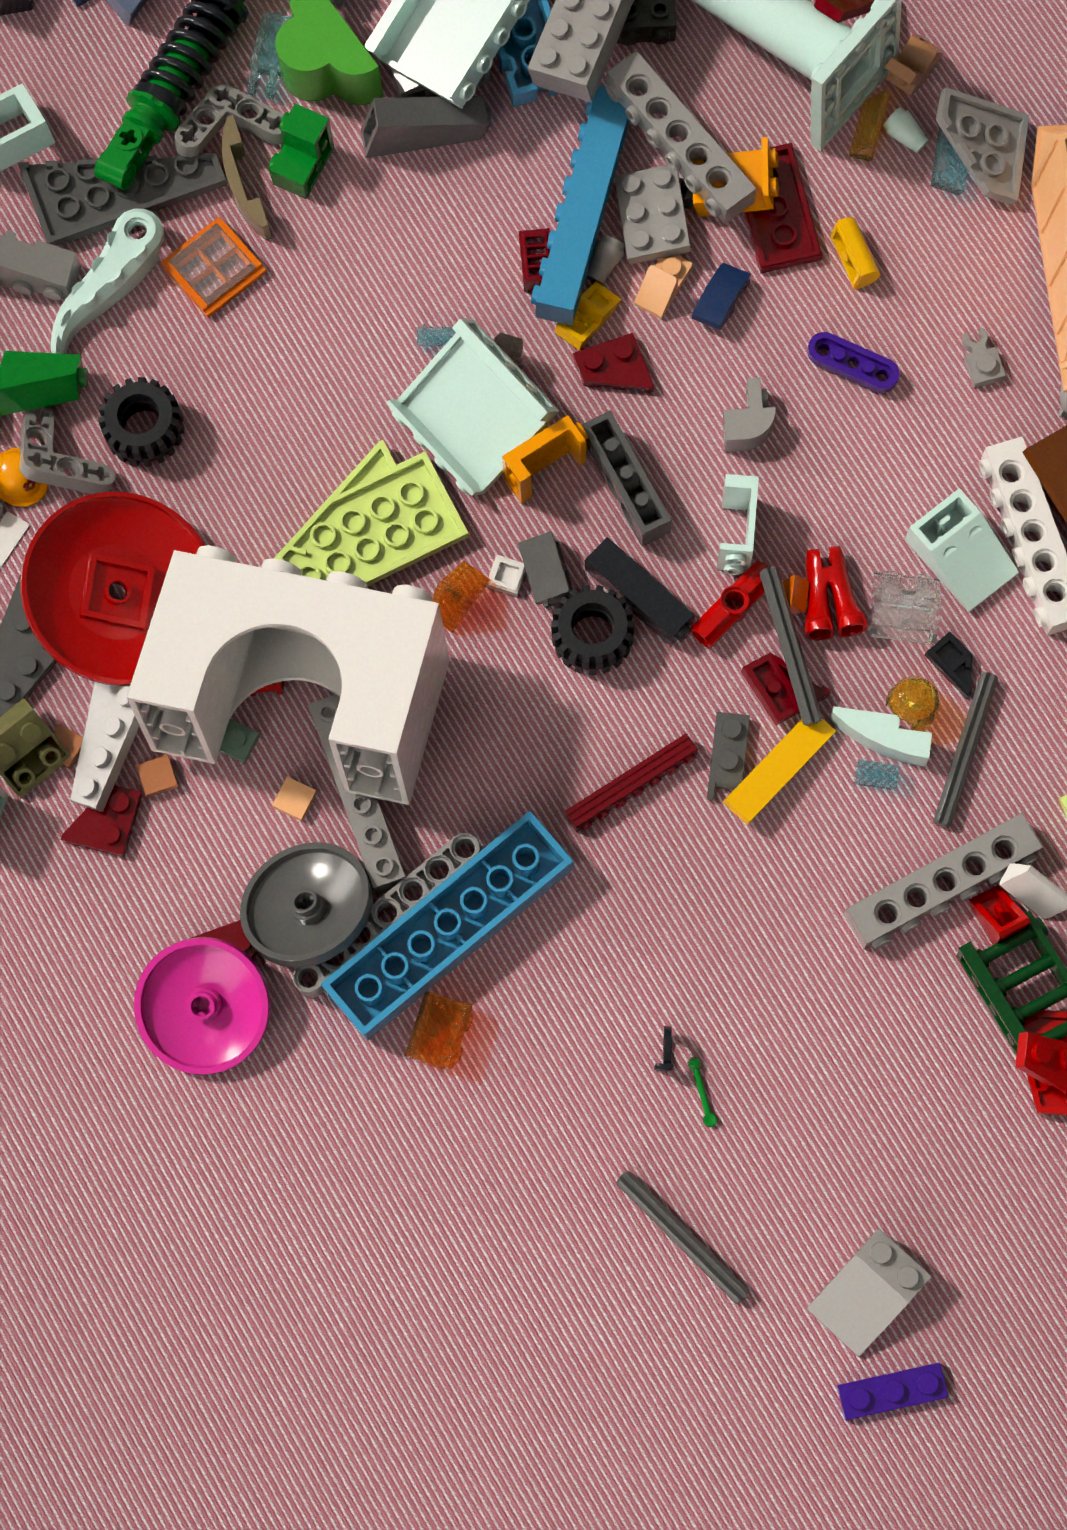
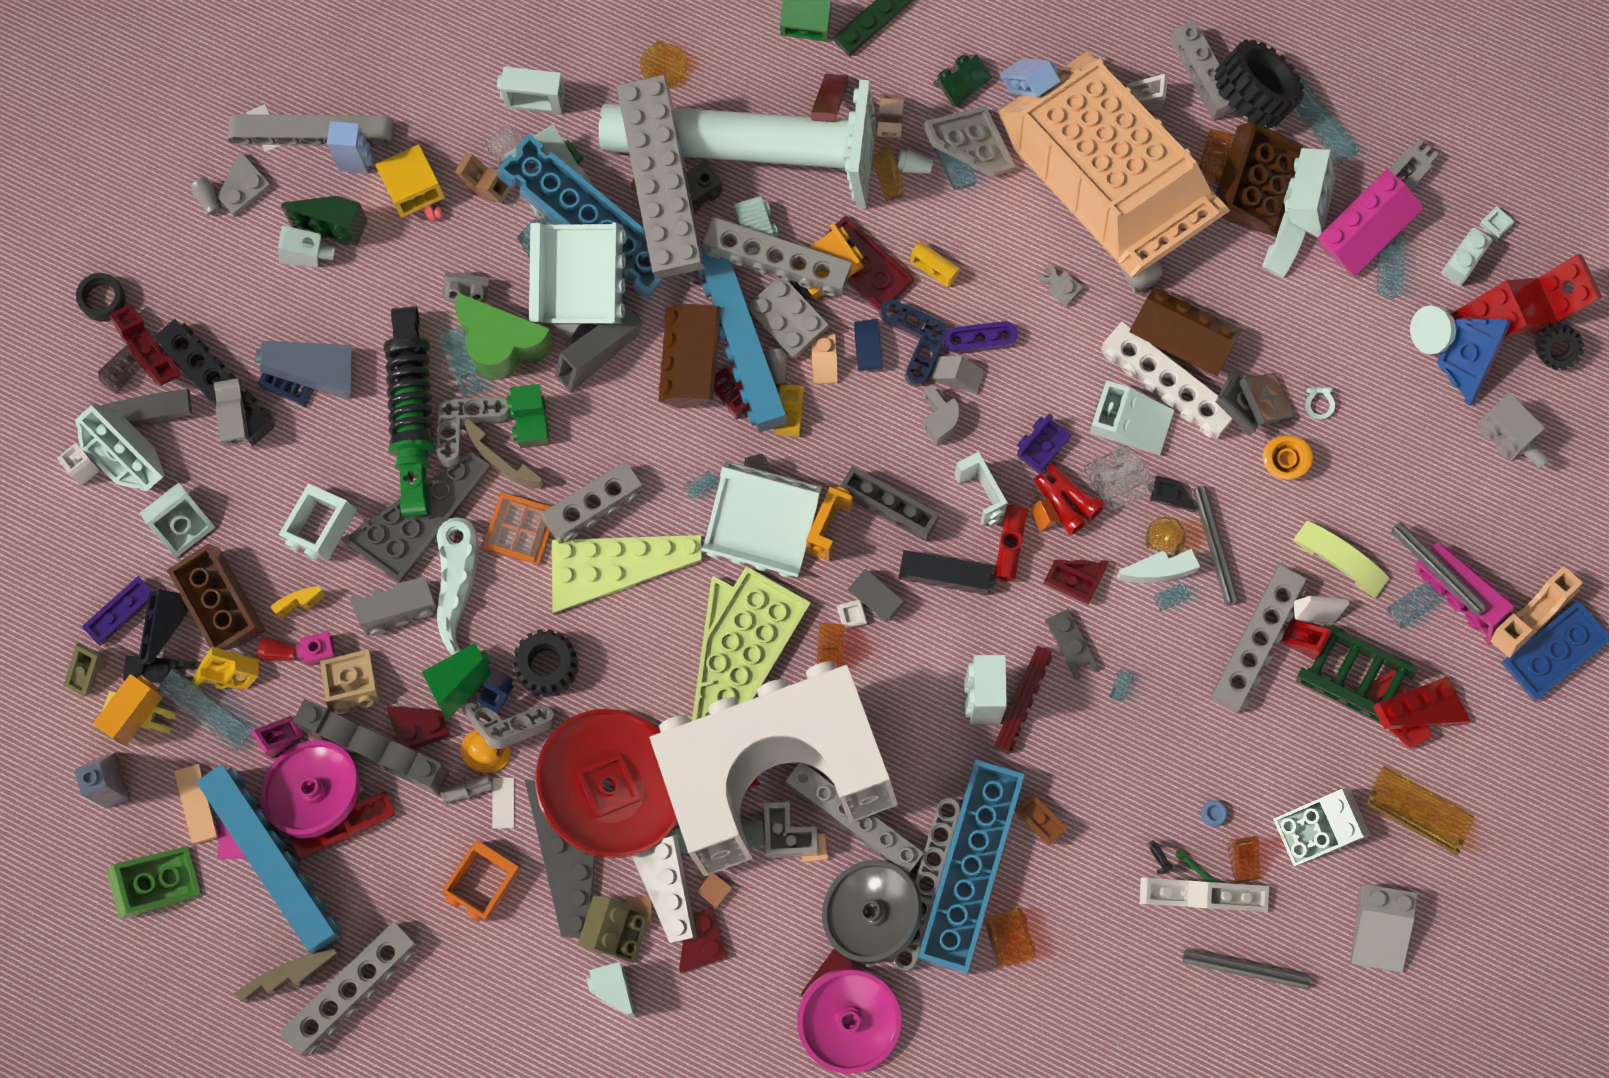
camera: 35 degrees left, 0 degrees up
black tyre [551,585,634,675] -> none
dark red wing [573,333,654,393] -> none
yellow tile [723,718,836,825] -> none
dark grey axle [760,566,822,726] -> none
dark purple plate [836,1362,949,1420] -> none
none -> dark blue window [476,669,514,713]
none -> light grey brick [542,461,642,543]
none -> yellowish green wing [552,535,702,615]
none -> reddish brown slope [658,304,720,409]
none -> light aqua brick [733,196,779,254]
none -> light grey brick [764,802,819,858]
none -> dark blue beam [879,299,947,387]
none -> light grey slope [930,356,984,394]
none -> dark green bracket [933,53,992,107]
none -> light aqua brick [964,655,1006,725]
none -> dark orange plate [1014,793,1068,846]
none -> dark purple bracket [1017,413,1071,474]
none -> clear light blue pin [1109,669,1134,703]
none -> white bracket [1139,877,1269,912]
none -> medium blue tile [1201,800,1227,827]
none -> clear orange slope [1227,835,1260,883]
none -> light aqua slope [1274,788,1371,866]
none -> clear yellow slope [1366,766,1474,855]

